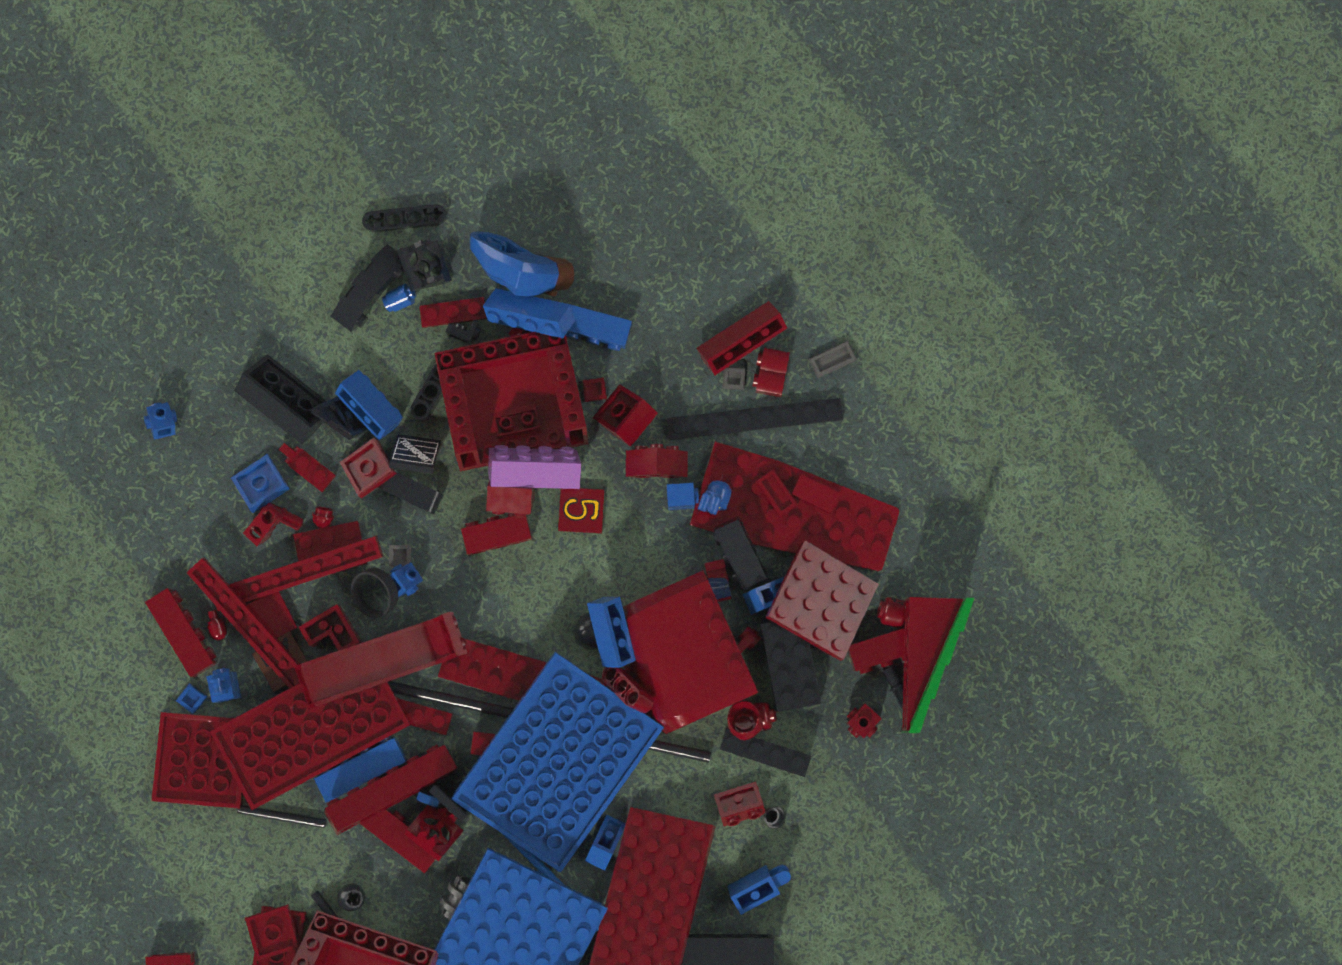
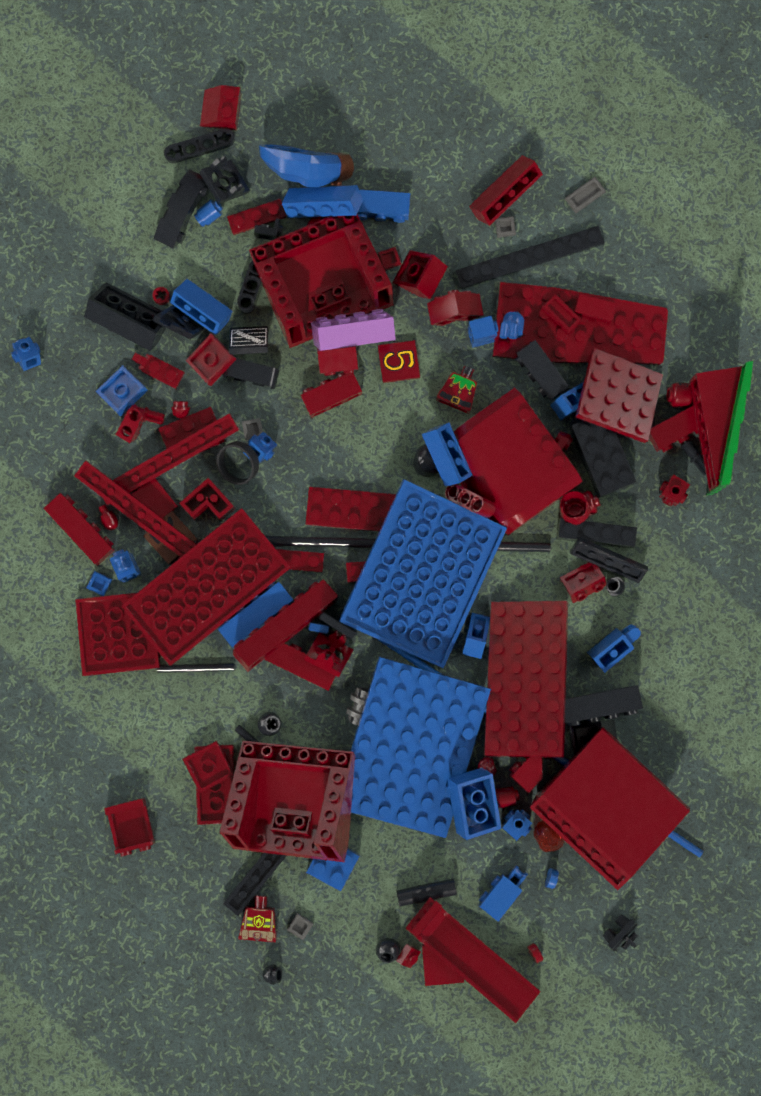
camera: 10 degrees left, 0 degrees up
dark red panel [295,612,467,709] -> none
leg [704,559,732,602] -> none
dark red brick [752,348,790,397] -> none
none -> dark red bush [152,287,170,305]
none -> dark red slope [200,85,242,130]
none -> torso [436,366,477,414]
none -> black tile [570,537,648,583]

